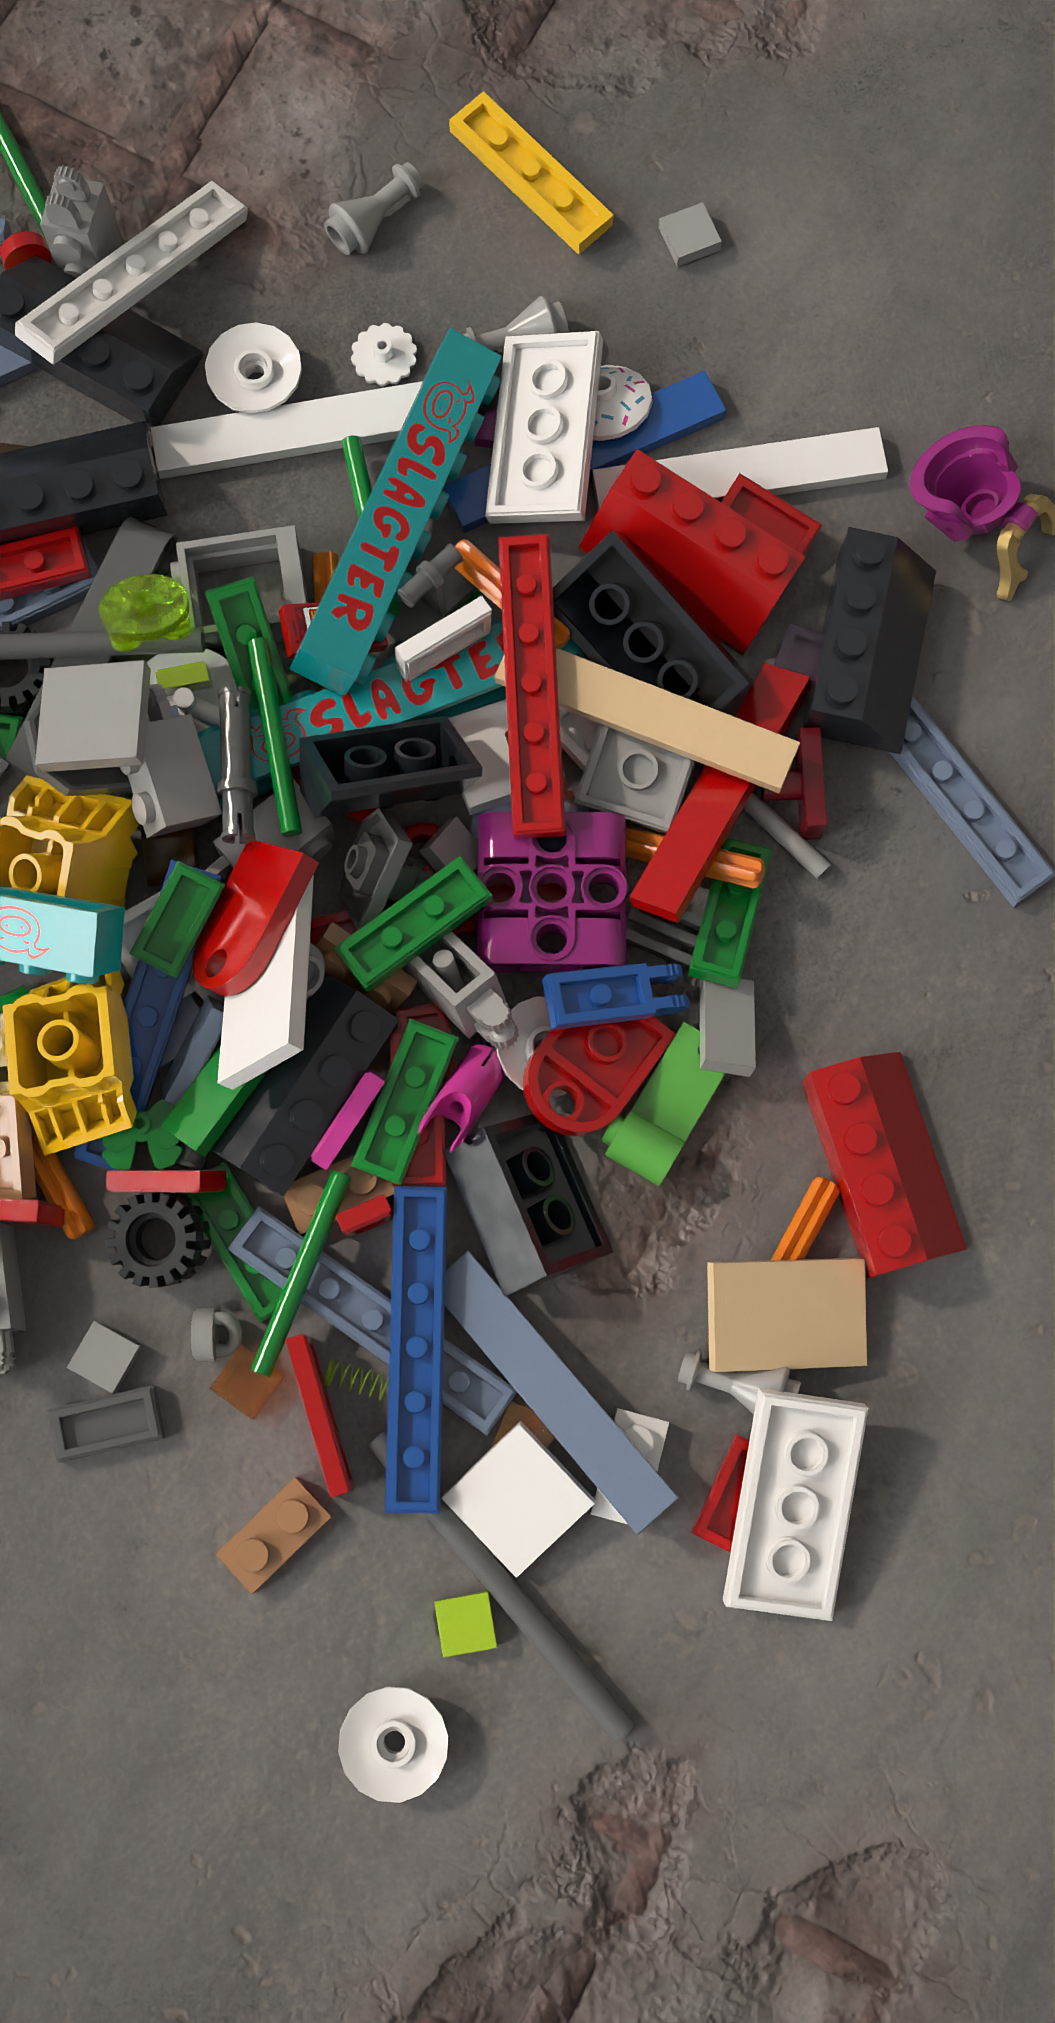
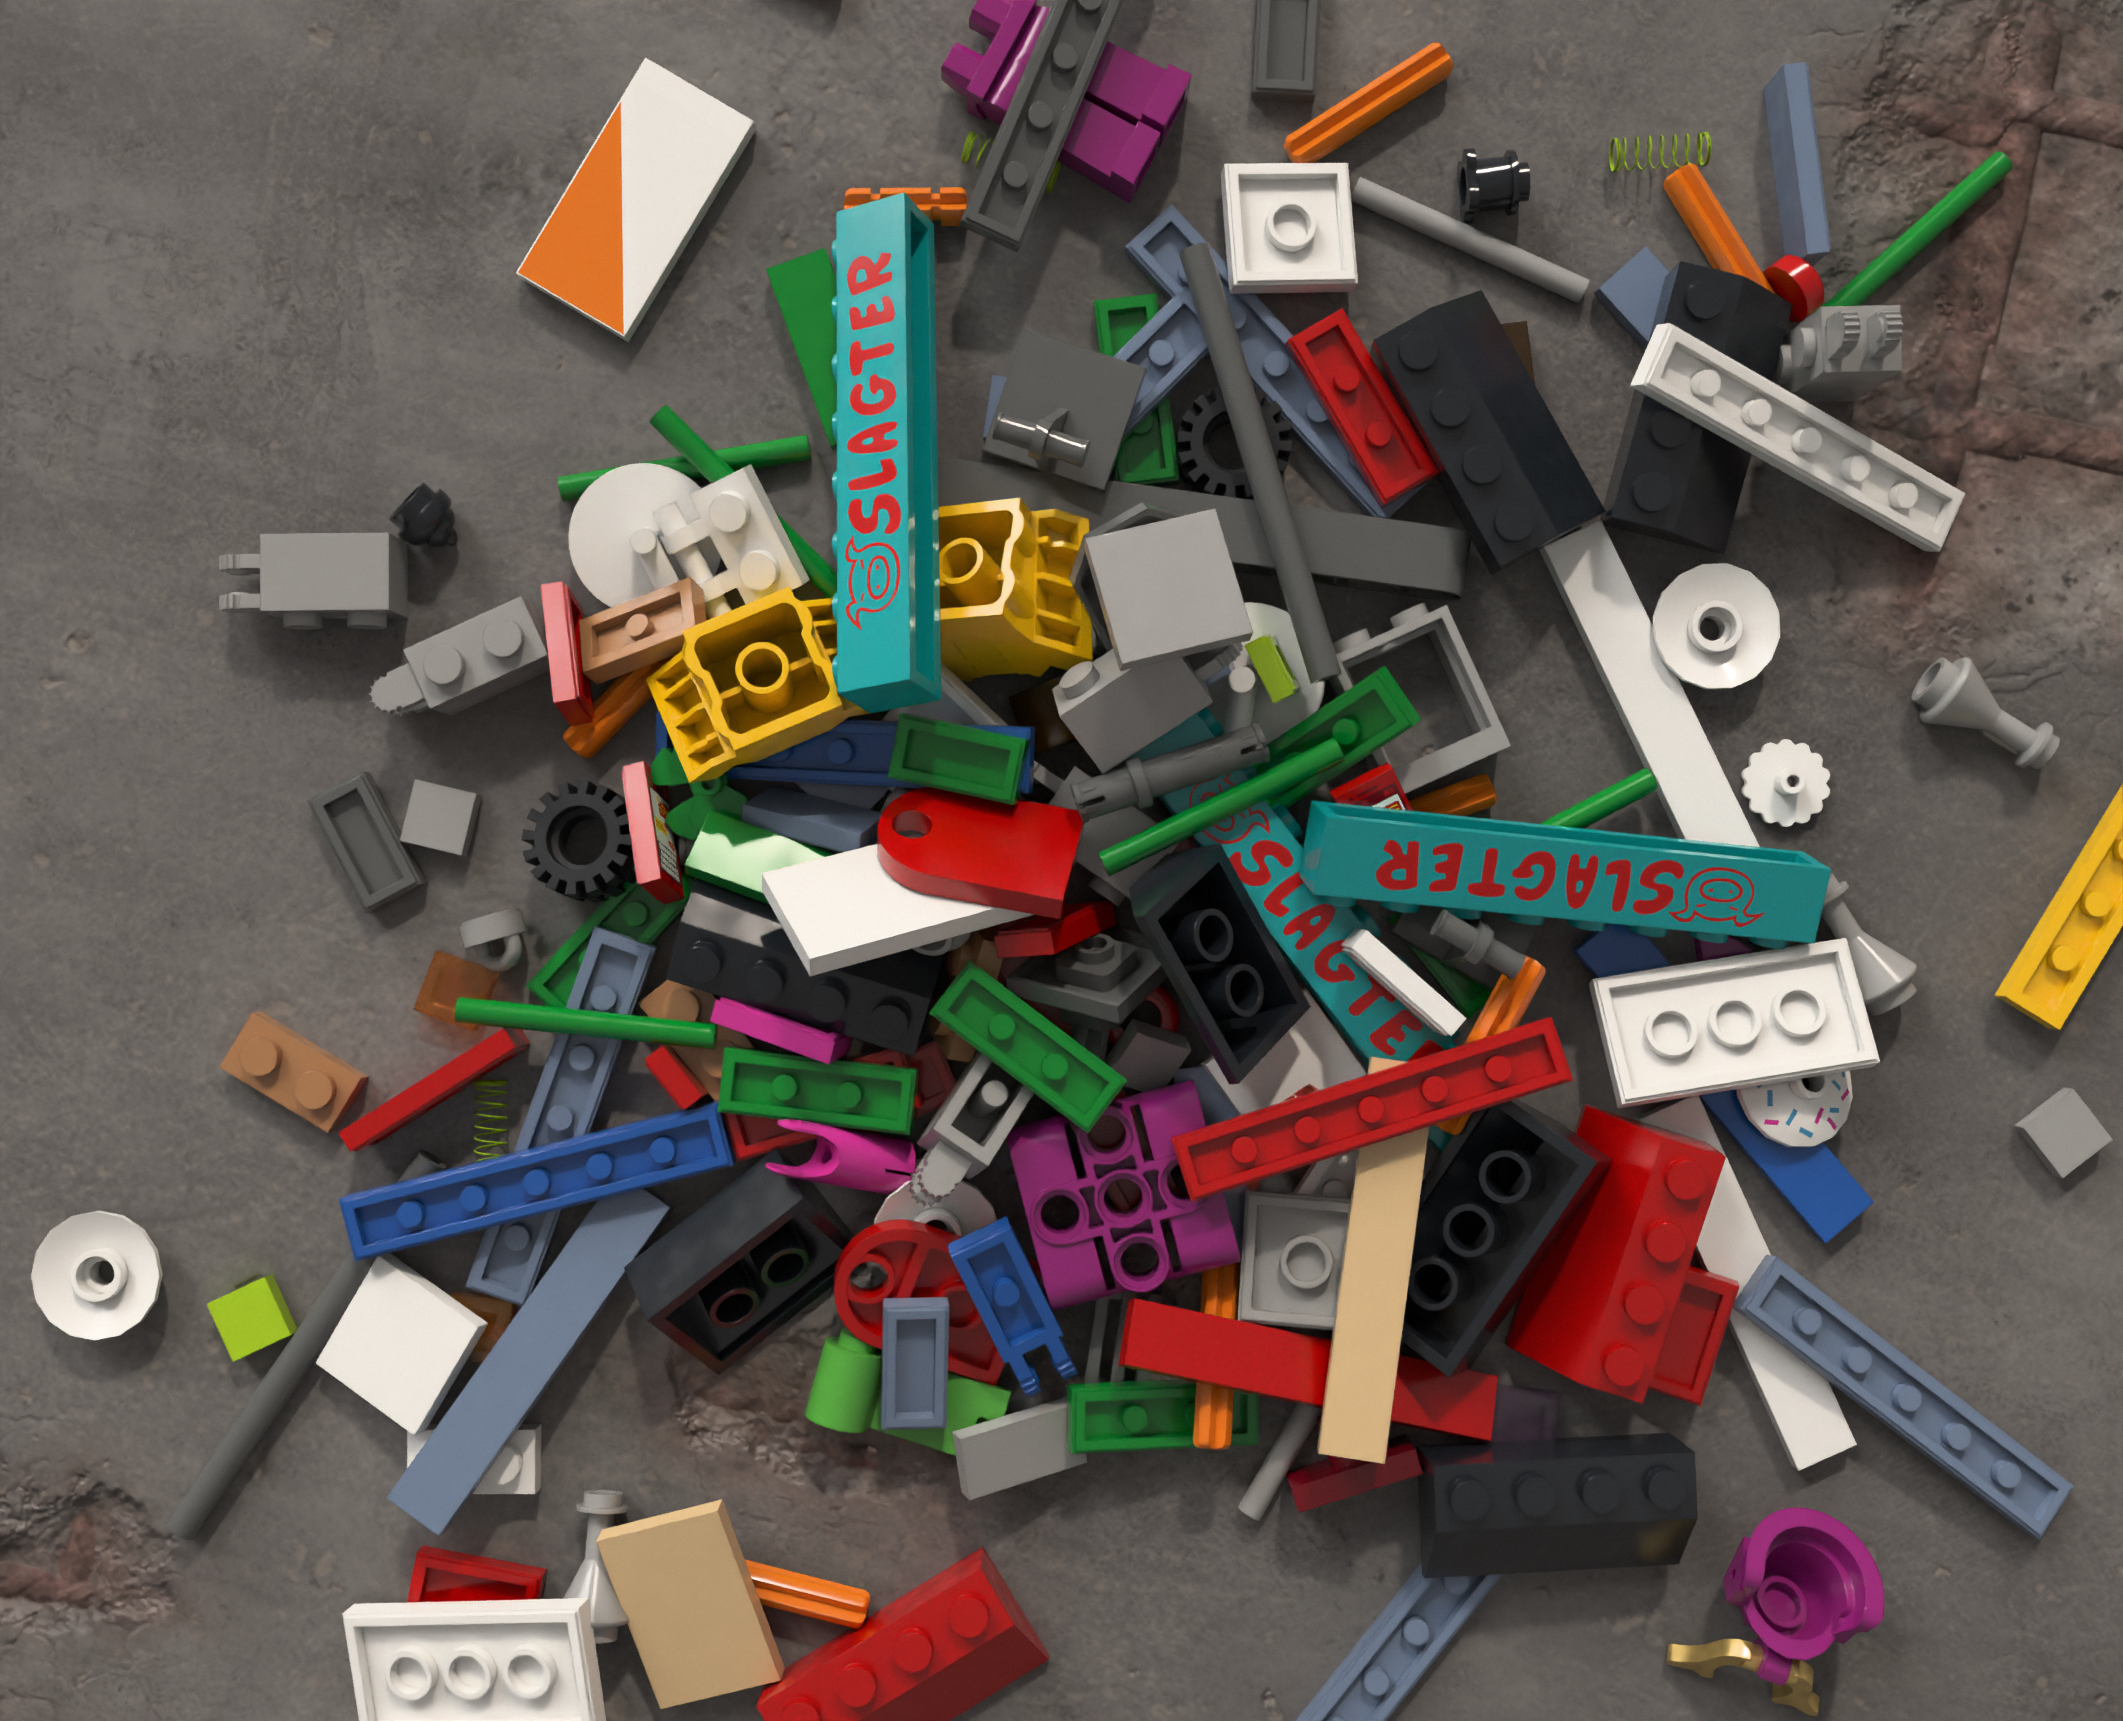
camera: 75 degrees right, 10 degrees up
clear neon green piece [99,574,192,652] -> none
none -> sand blue tile [881,1297,949,1430]
none -> red tile [994,900,1116,958]
none -> sand blue tile [1733,1254,2074,1539]

